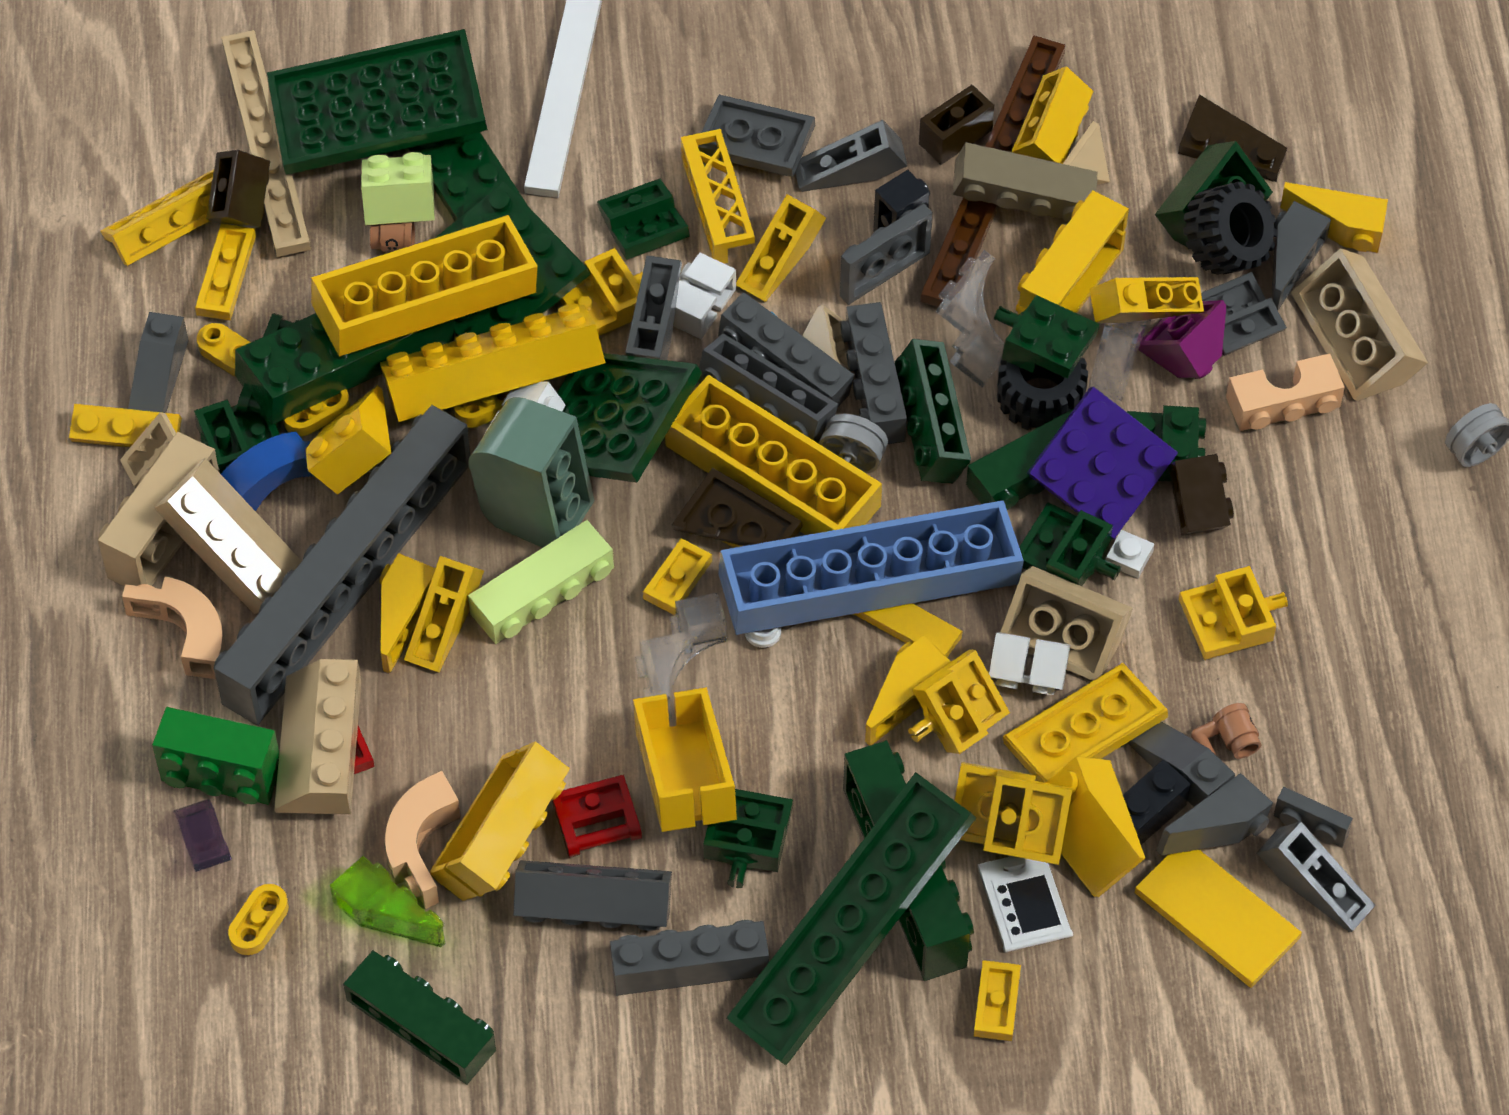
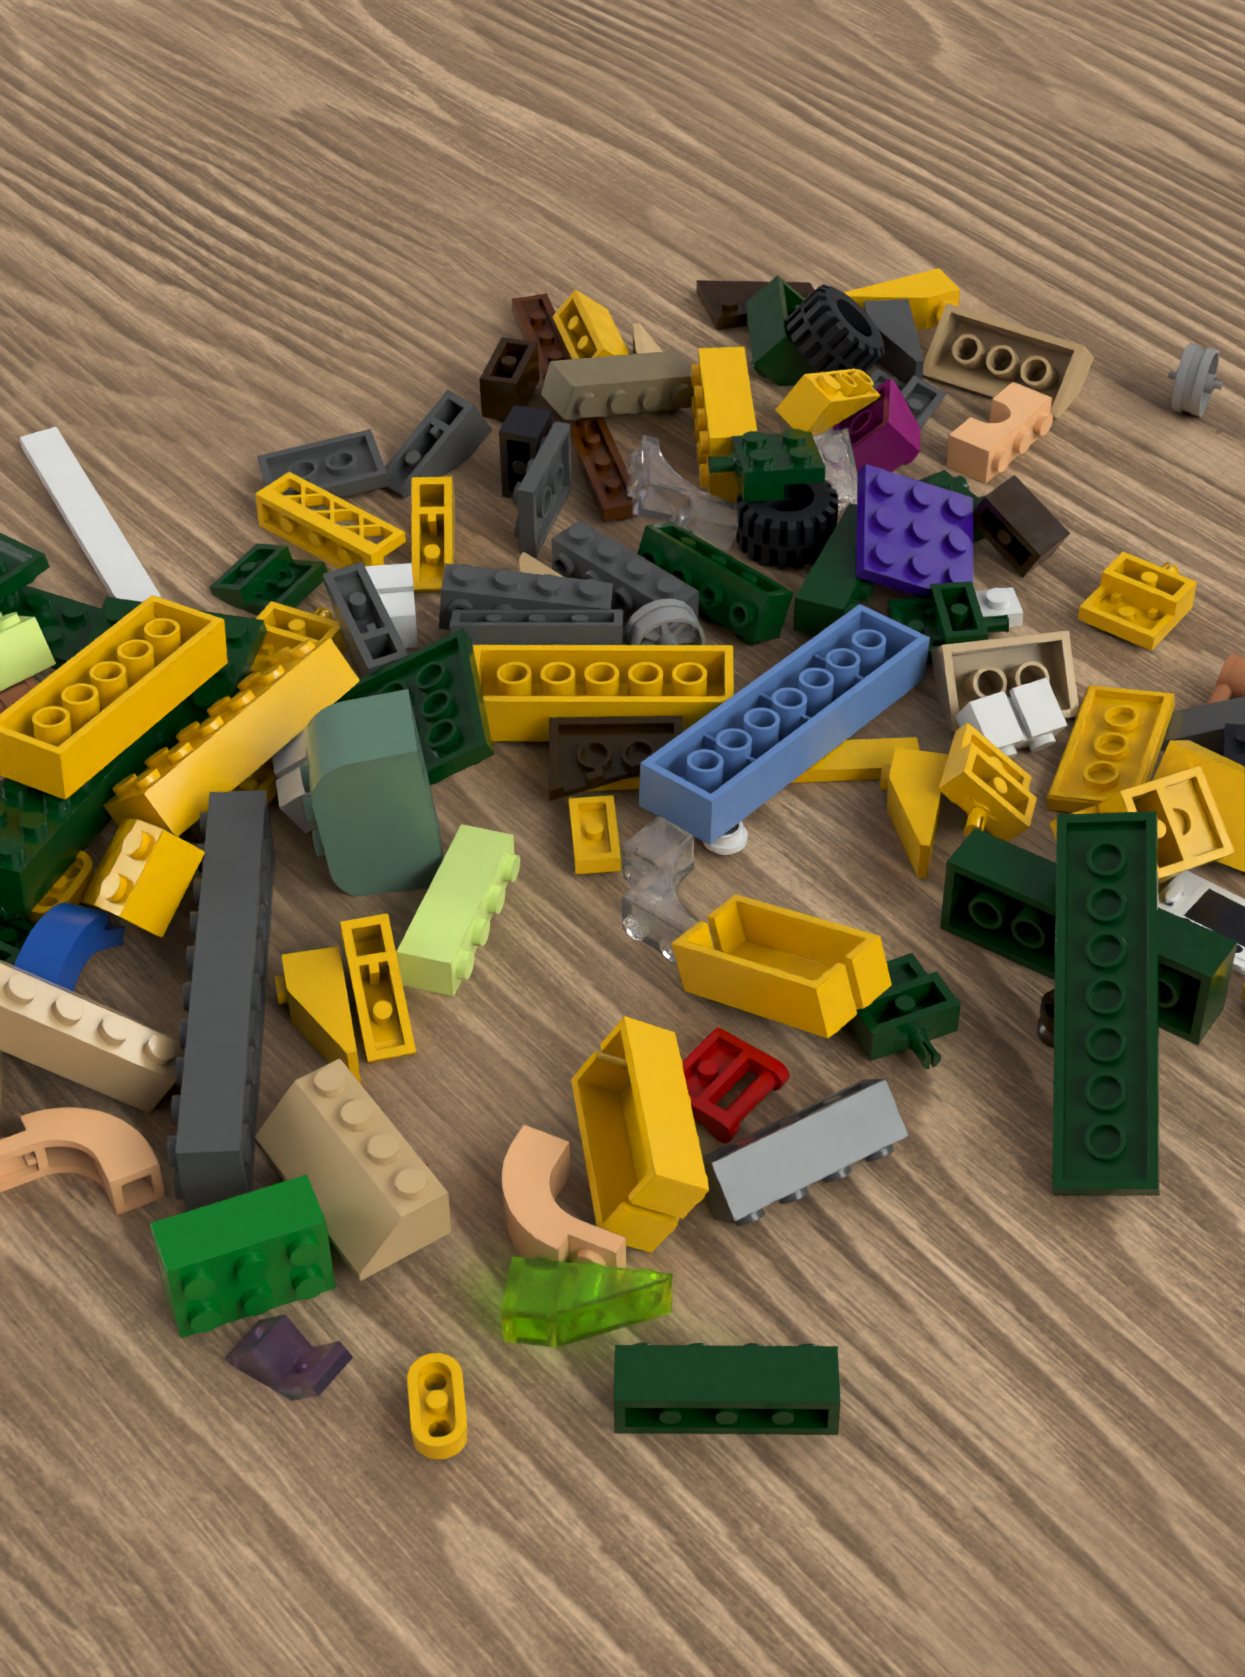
camera: 35 degrees left, 15 degrees down
dark grey brick [610,920,769,996] -> none

